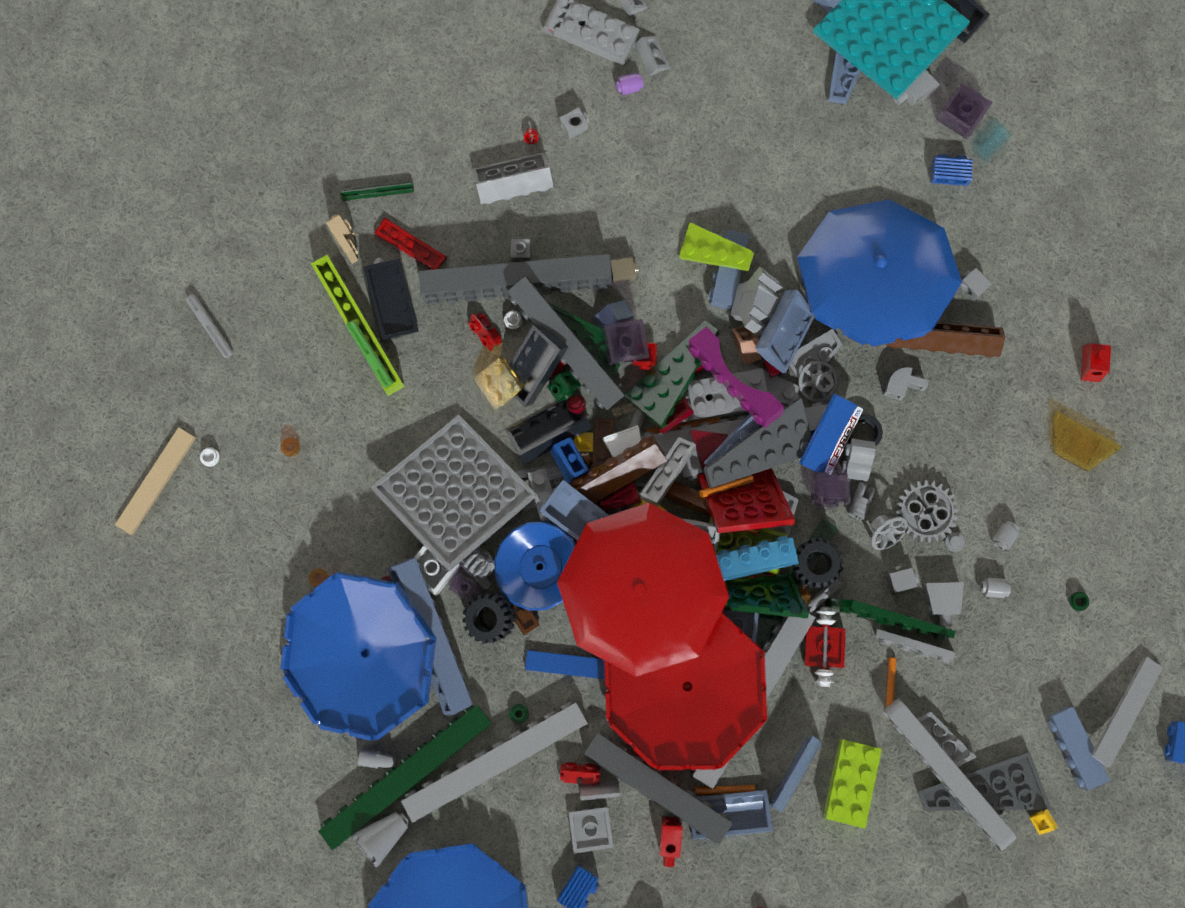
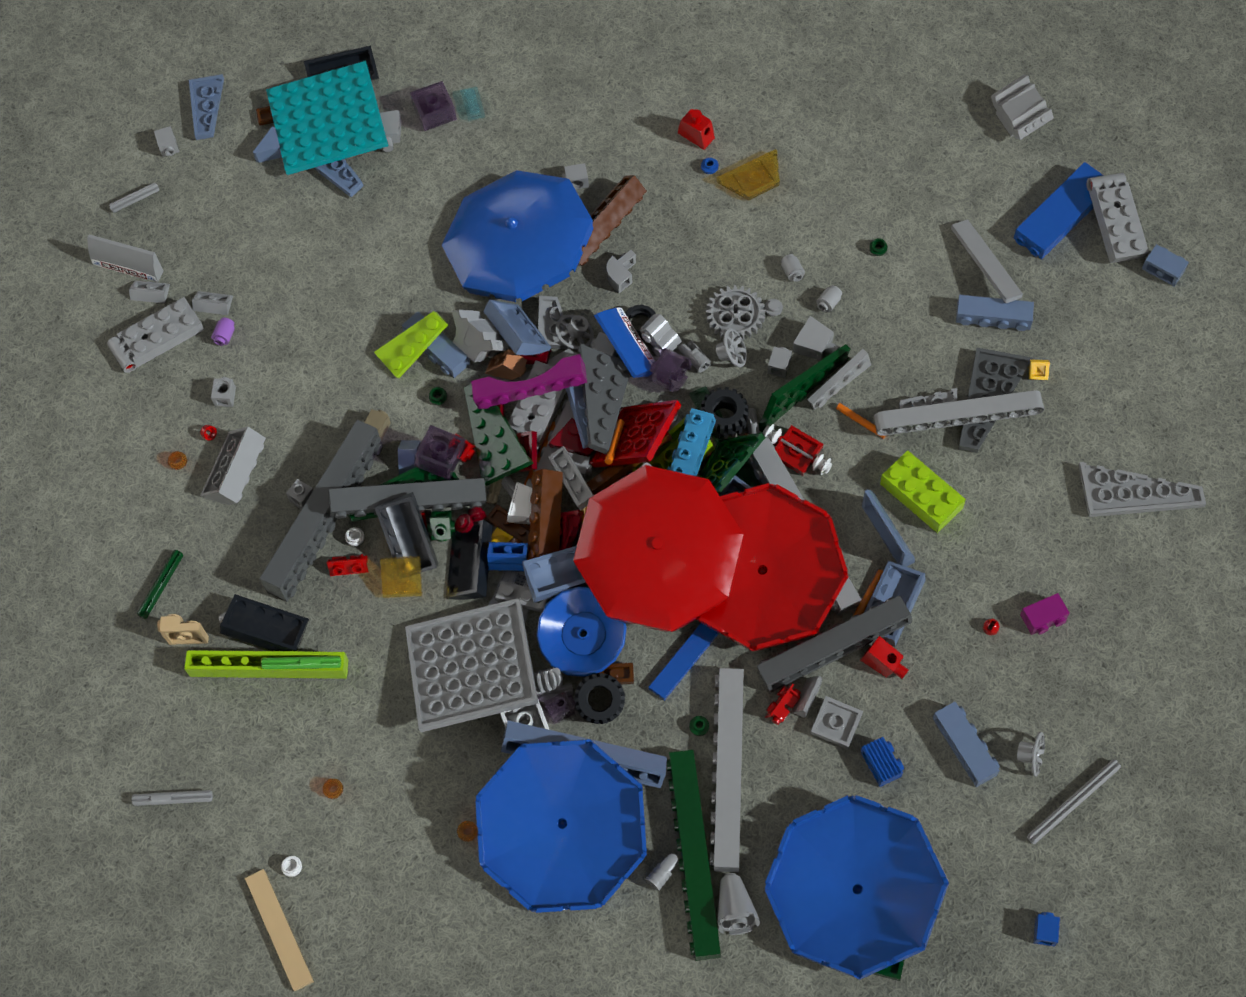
camera: 55 degrees left, 15 degrees down
red tile [374,218,447,270] -> none
blue brick [931,154,973,186] -> none
none -> clear orange plate [168,451,187,470]
none -> dark green plate [429,387,447,405]
none -> dark red plate [468,507,486,522]
none -> blue plate [701,158,719,174]

